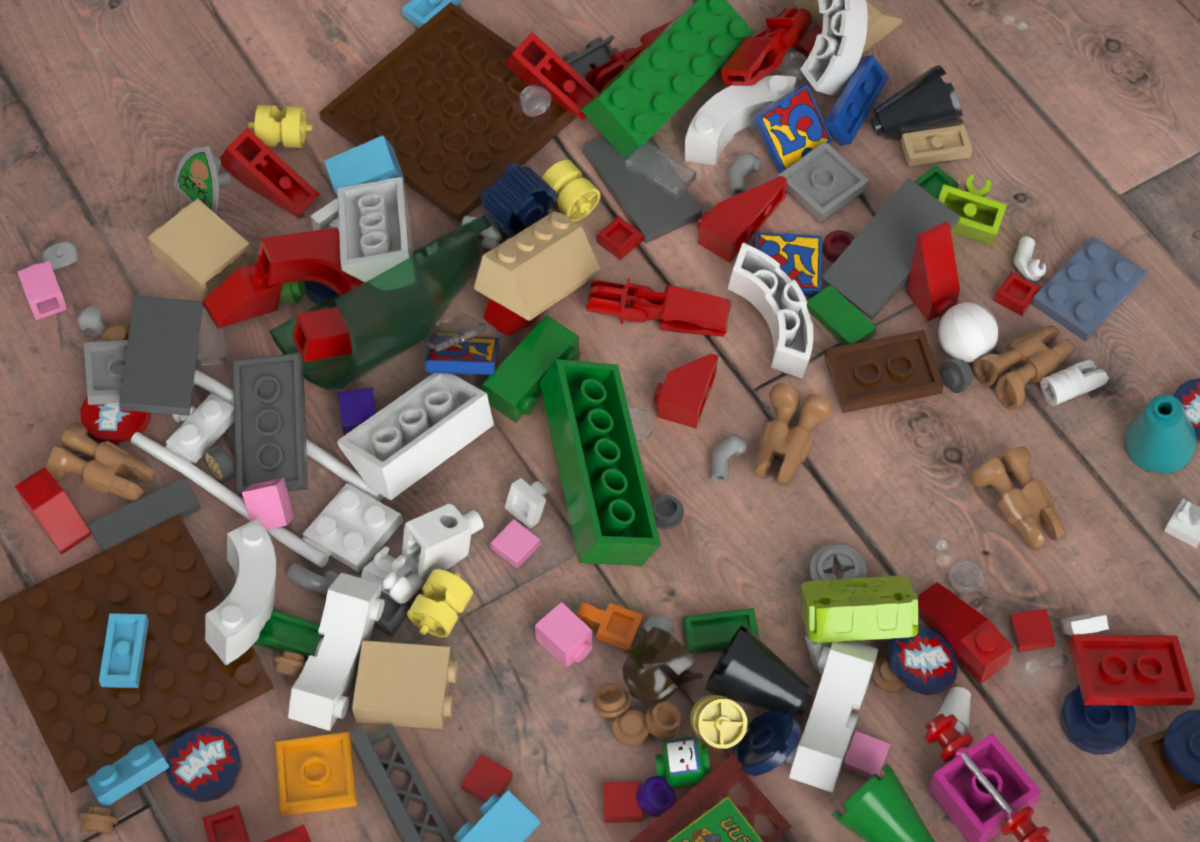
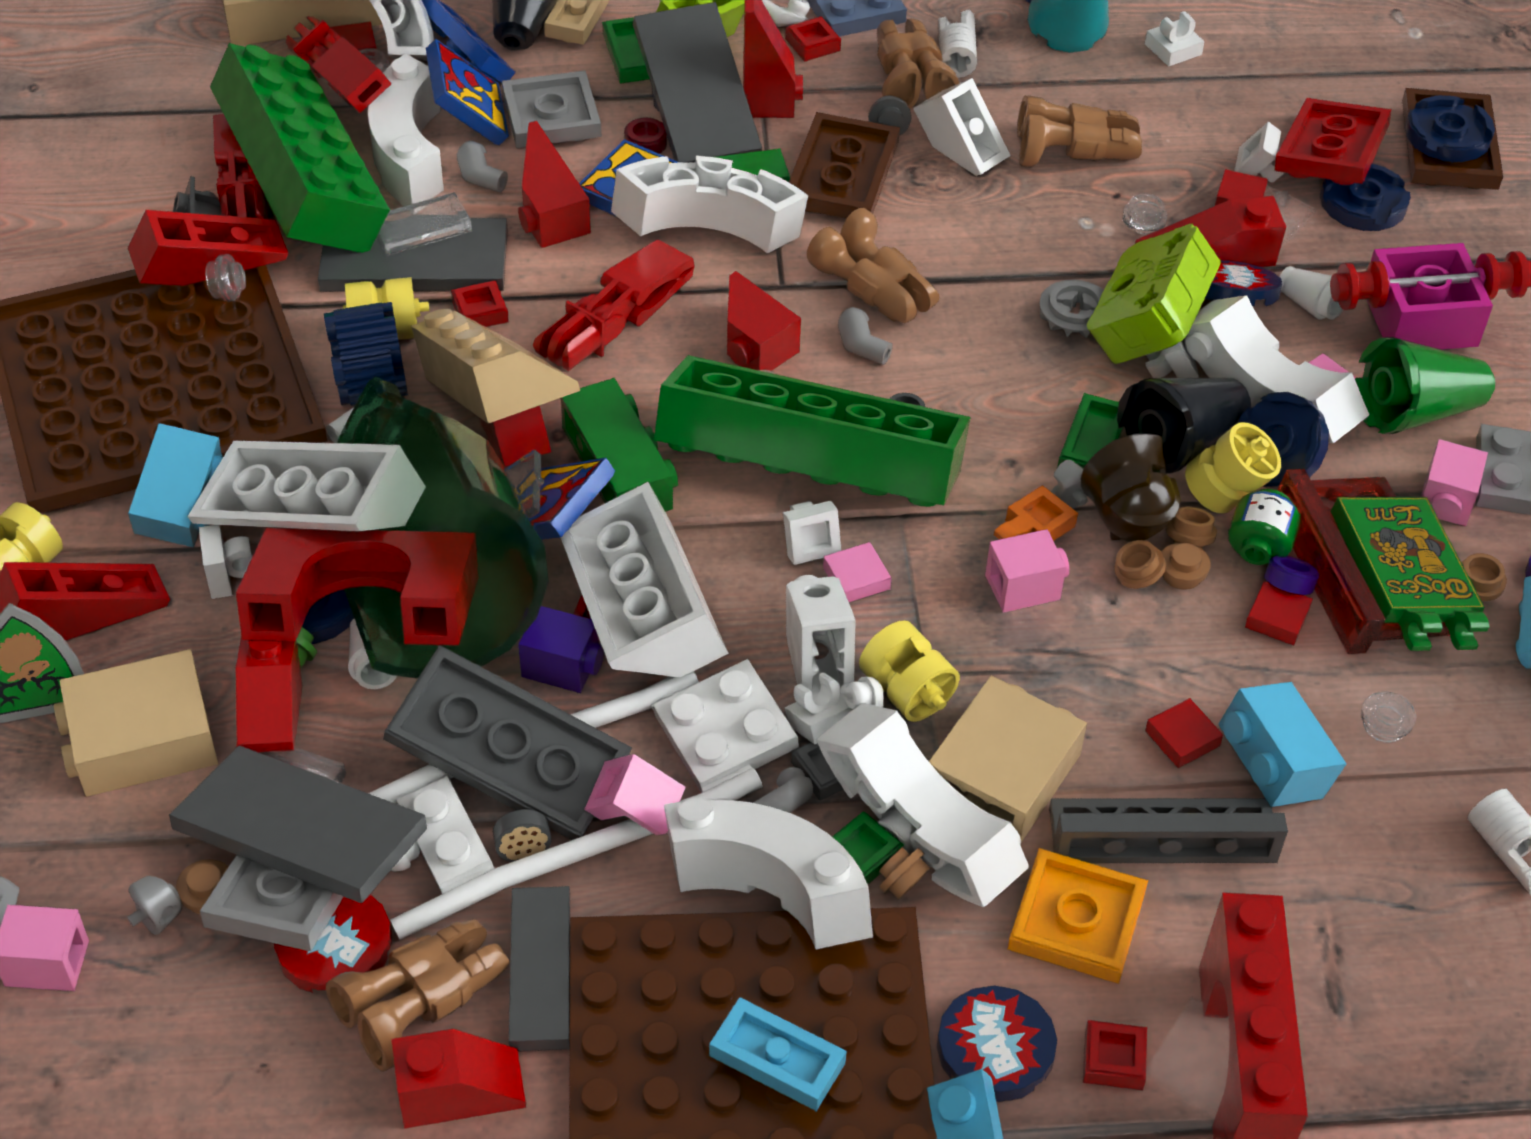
camera: 65 degrees left, 10 degrees down
white piece [938,302,998,362] -> none
none -> white slope [913,78,1011,176]

